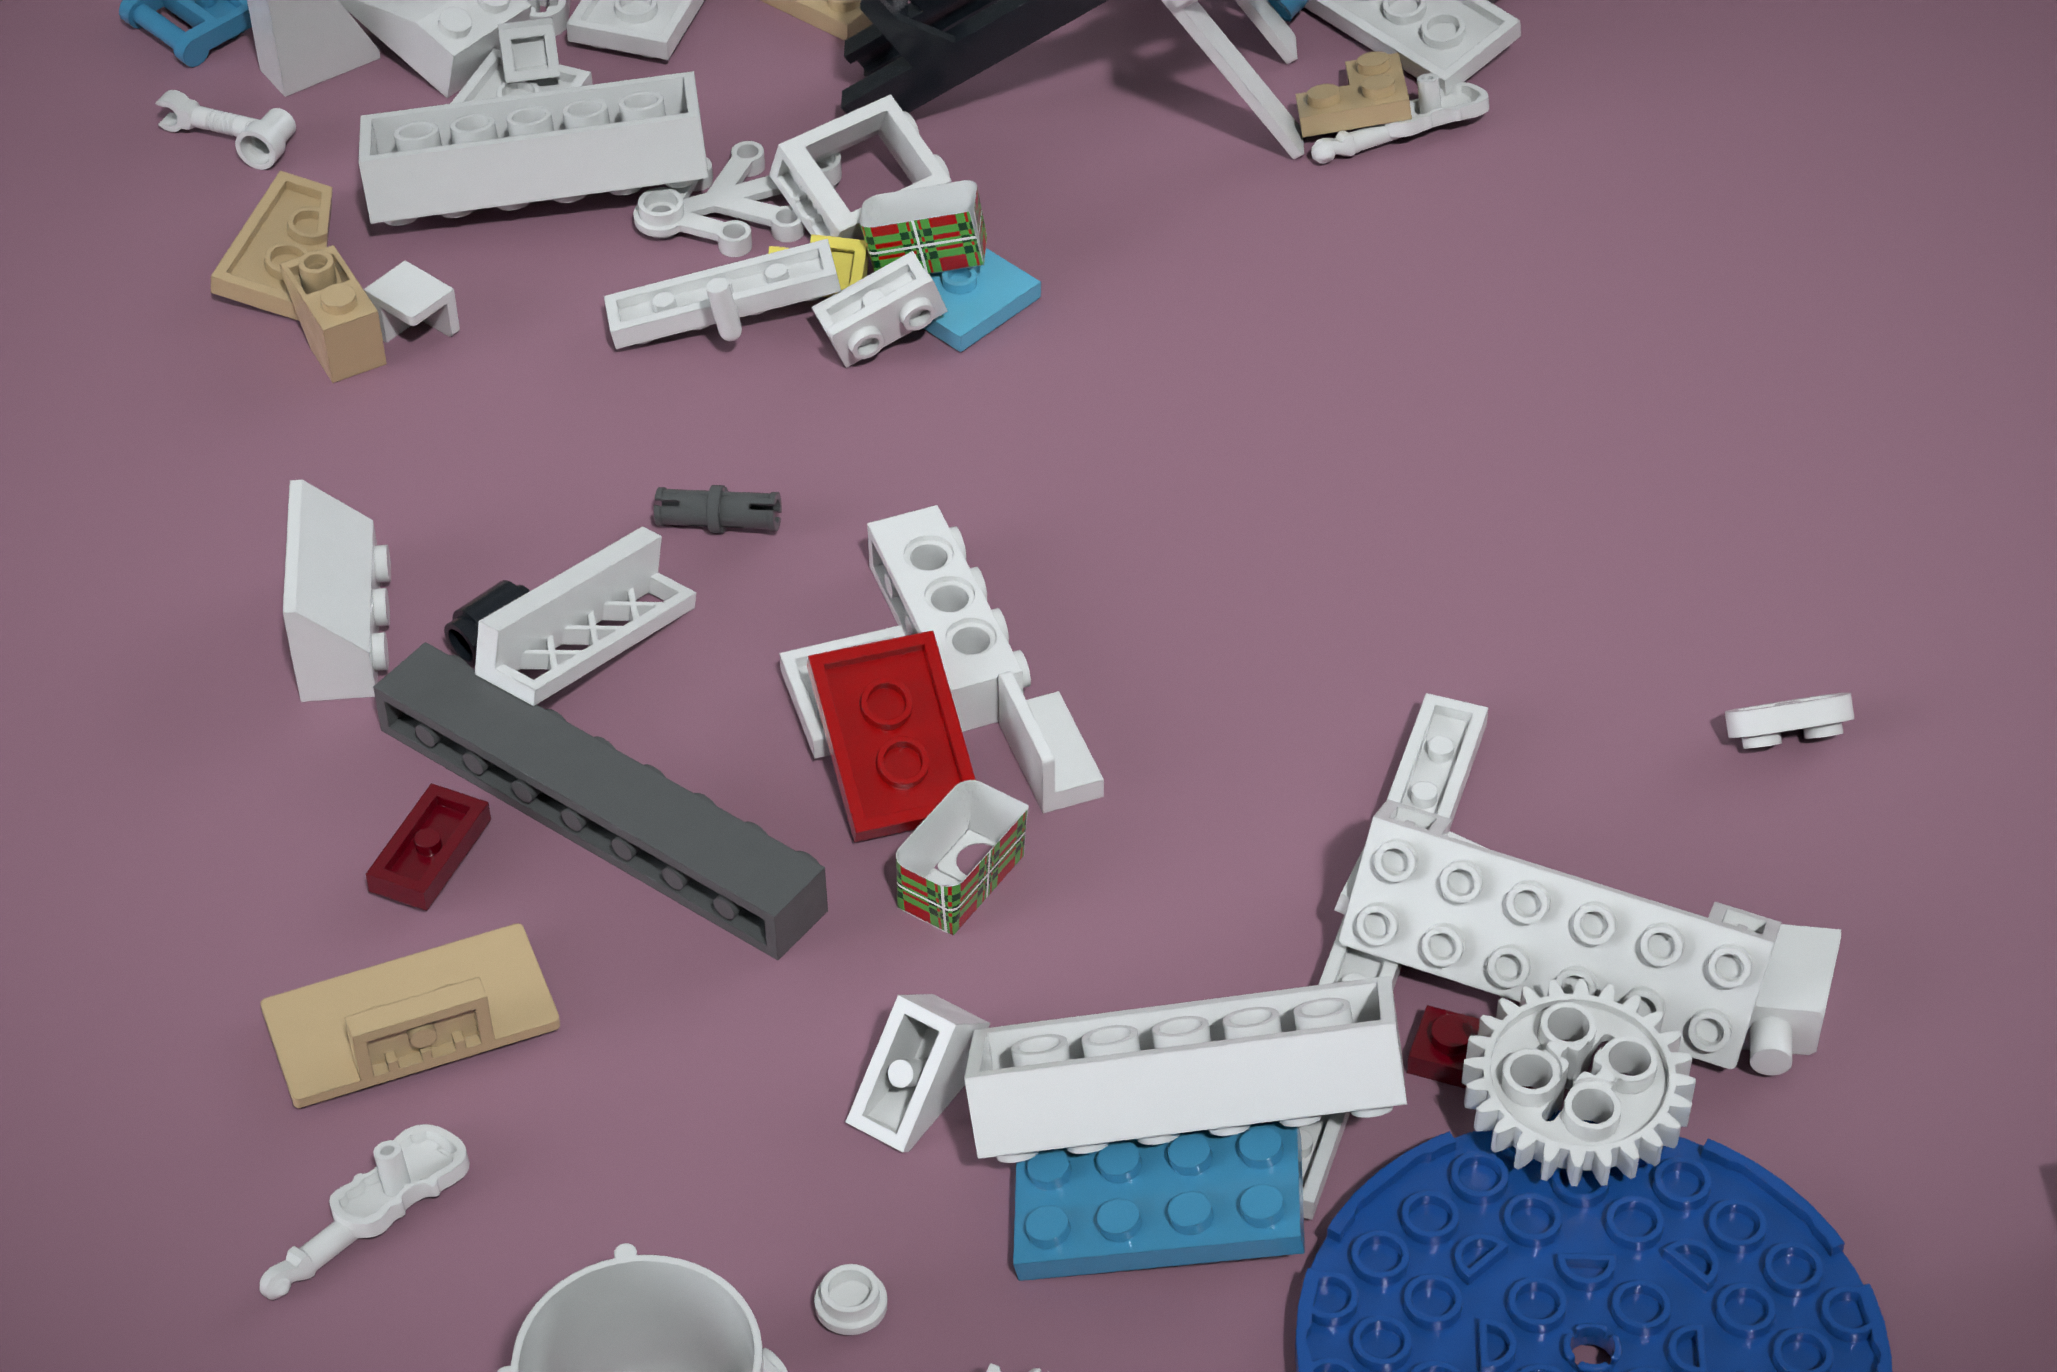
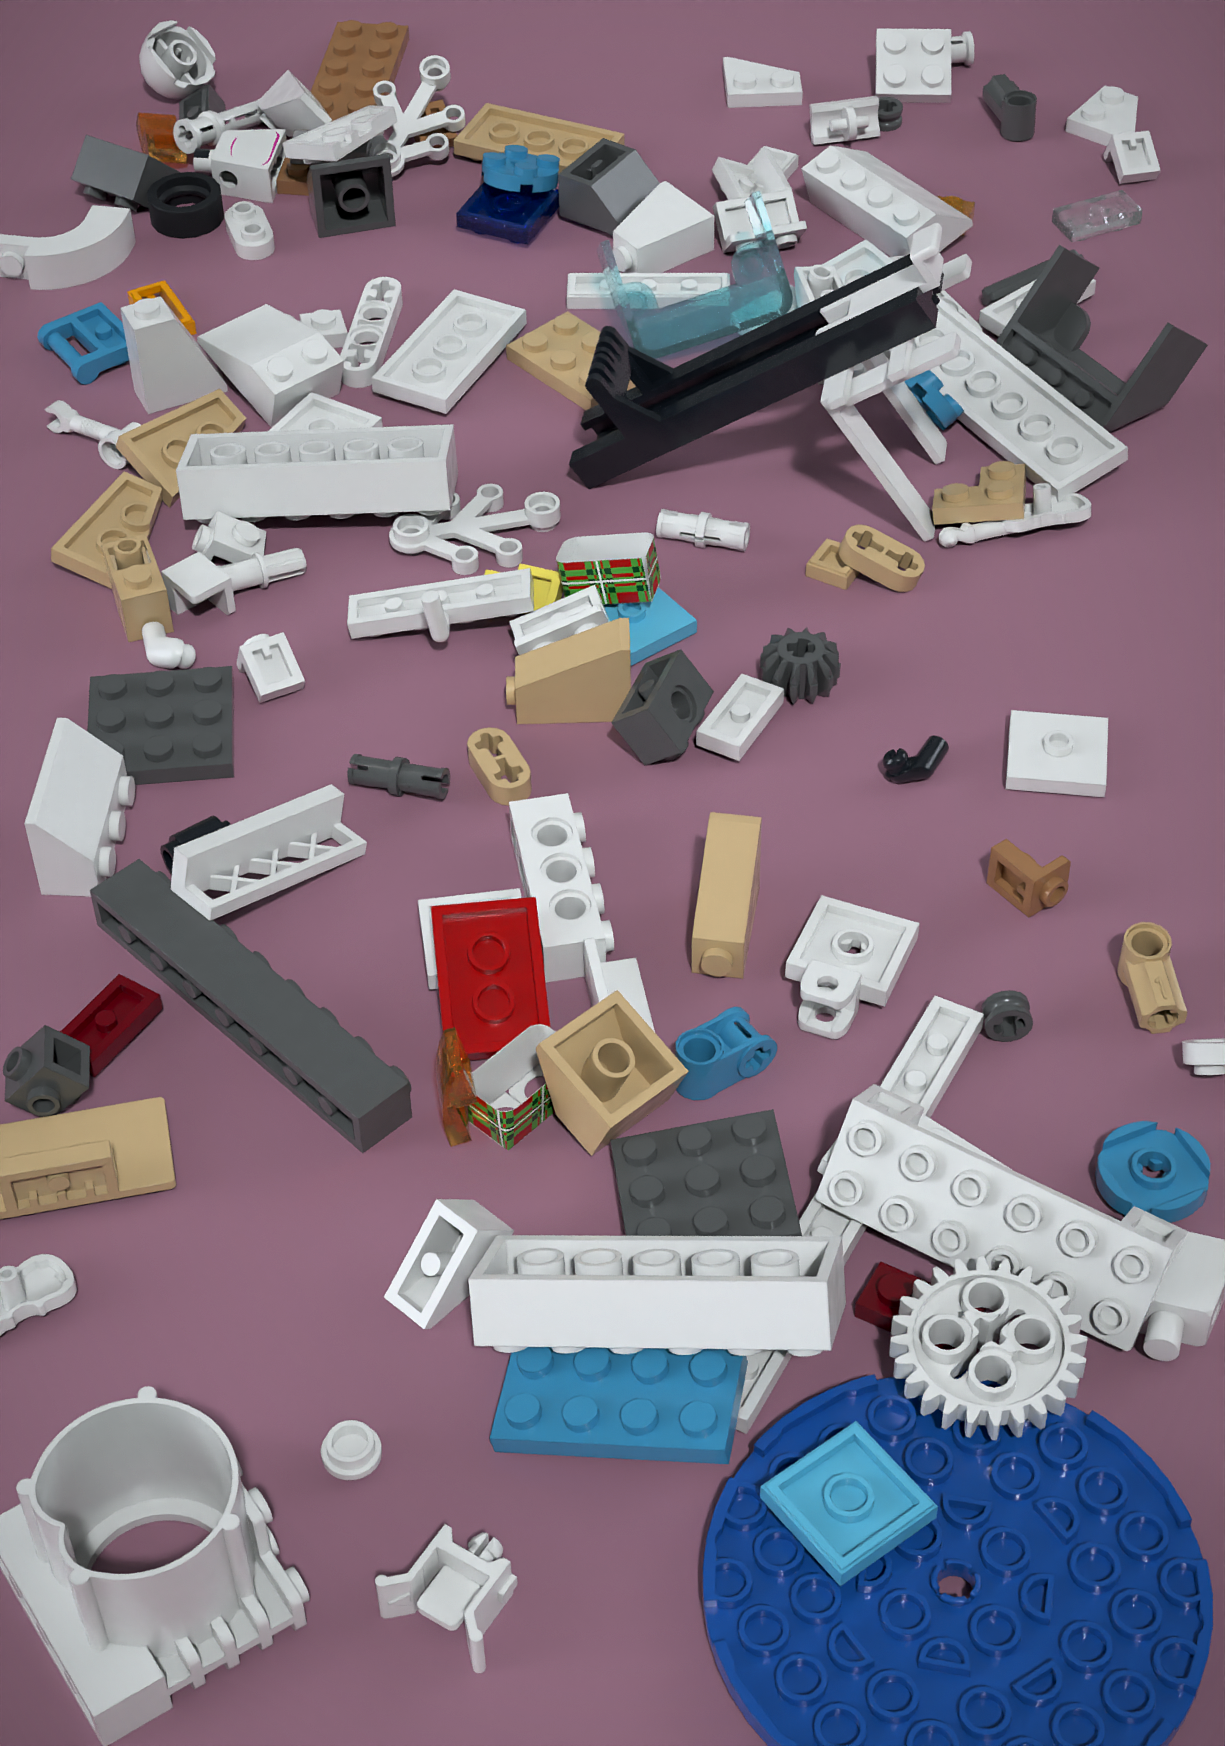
camera: 10 degrees right, 0 degrees up
white tile [497,18,560,83] -> none
white window [769,94,952,240] -> none
none -> dark grey brick [3,1025,90,1117]
none -> dark grey plate [87,666,234,785]
none -> tan wing [116,388,246,508]
none -> white arm [141,622,196,669]
none -> white bracket [192,511,266,563]
none -> white axle [217,548,307,591]
none -> white bracket [236,632,305,703]
none -> clear orange slope [435,1027,478,1147]
none -> tan beam [467,727,532,806]
none -> tan slope [506,618,631,724]
none -> tan slope [536,990,689,1156]
none -> dark grey plate [610,1109,802,1236]
none -> dark grey brick [611,649,714,765]
none -> white pin [656,509,750,551]
none -> dark azure piece [675,1007,778,1100]
none -> tan slope [692,812,762,979]
none -> white plate [696,674,784,761]
none -> dark grey gear [760,627,841,705]
none -> medium azure plate [760,1421,938,1586]
none -> white plate [785,895,919,1039]
none -> tan tile [806,538,860,590]
none -> tan beam [838,524,925,592]
none -> black arm [882,735,949,783]
none -> dark grey bush [981,990,1033,1042]
none -> medium nougat bracket [986,839,1071,918]
none -> white plate [1005,710,1108,797]
none -> dark azure plate [1095,1121,1210,1223]
none -> tan piece [1117,922,1187,1034]

